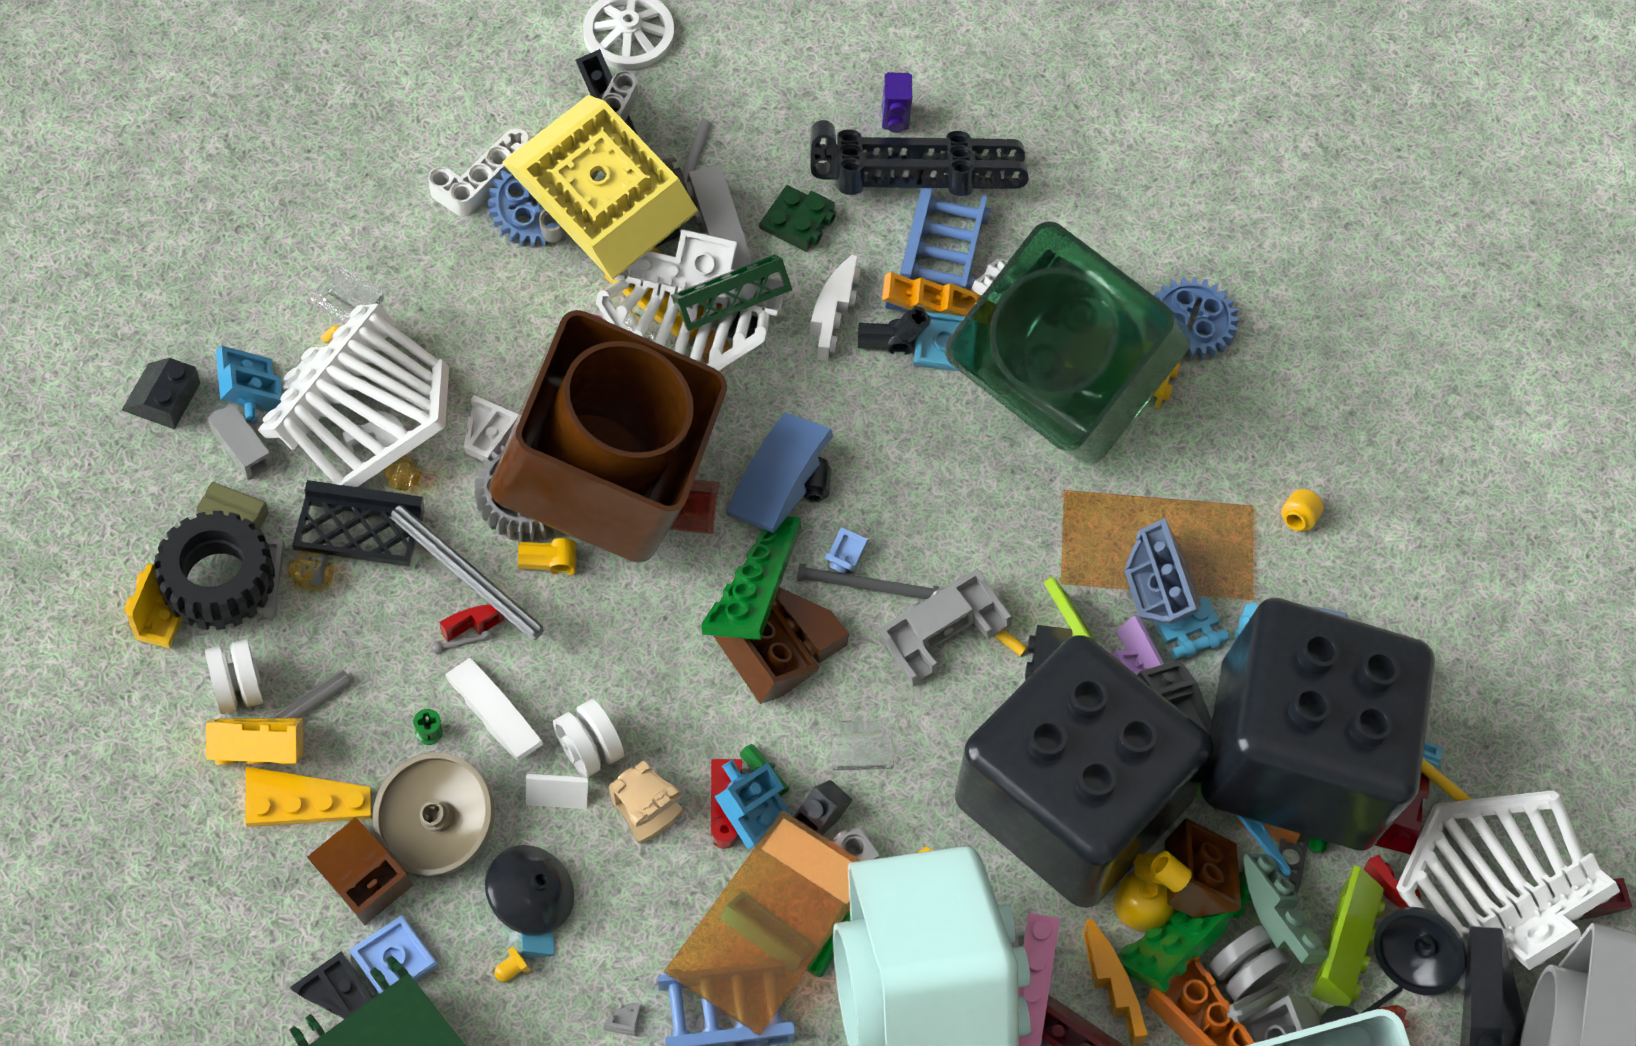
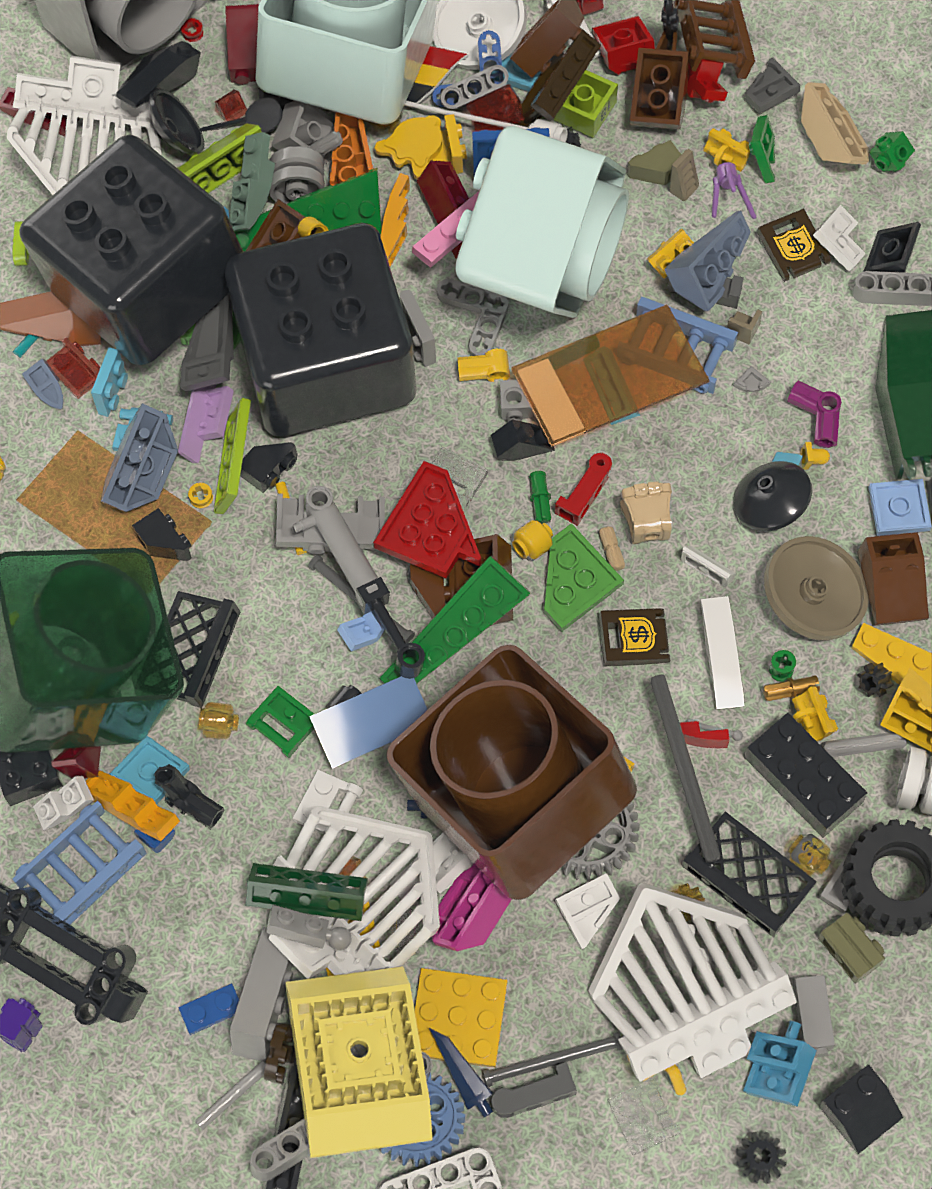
camera: 140 degrees left, 5 degrees up
white wheel [553,699,624,778] -> none
dark azure plate [715,759,793,849] -> none
dark green plate [759,185,837,252] -> none
white slope [810,255,861,362] -> none
none -> lime beam [12,221,30,266]
none -> black slope [132,508,192,561]
none -> black fence [138,591,241,709]
none -> blue plate [178,983,239,1035]
none -> yellow bush [188,483,213,509]
none -> clear yellow head [198,702,239,739]
none -> green plate [246,686,315,758]
none -> light grey plate [266,905,352,950]
none -> light grey piece [293,485,425,679]
none -> white plate [293,770,363,840]
none -> red wing [373,461,481,578]
none -> light grey container [400,290,436,367]
none -> yellow plate [415,968,508,1068]
none -> dark blue bar [430,1028,493,1118]
none -> dark grey bar [483,1032,623,1087]
none -> dark grey leg [492,1062,577,1118]
none -> yellow head [512,520,553,560]
none -> bright green plate [544,523,624,632]
none -> tan piece [599,526,625,571]
none -> dark brown container [599,608,671,666]
none -> black gear [735,1132,787,1184]
none -> black brick [744,713,868,838]
none -> pearl gold axle [763,675,820,701]
none -> magenta piece [787,380,842,448]
none -> yellow hips [792,687,838,742]
none -> black gear [857,662,894,697]

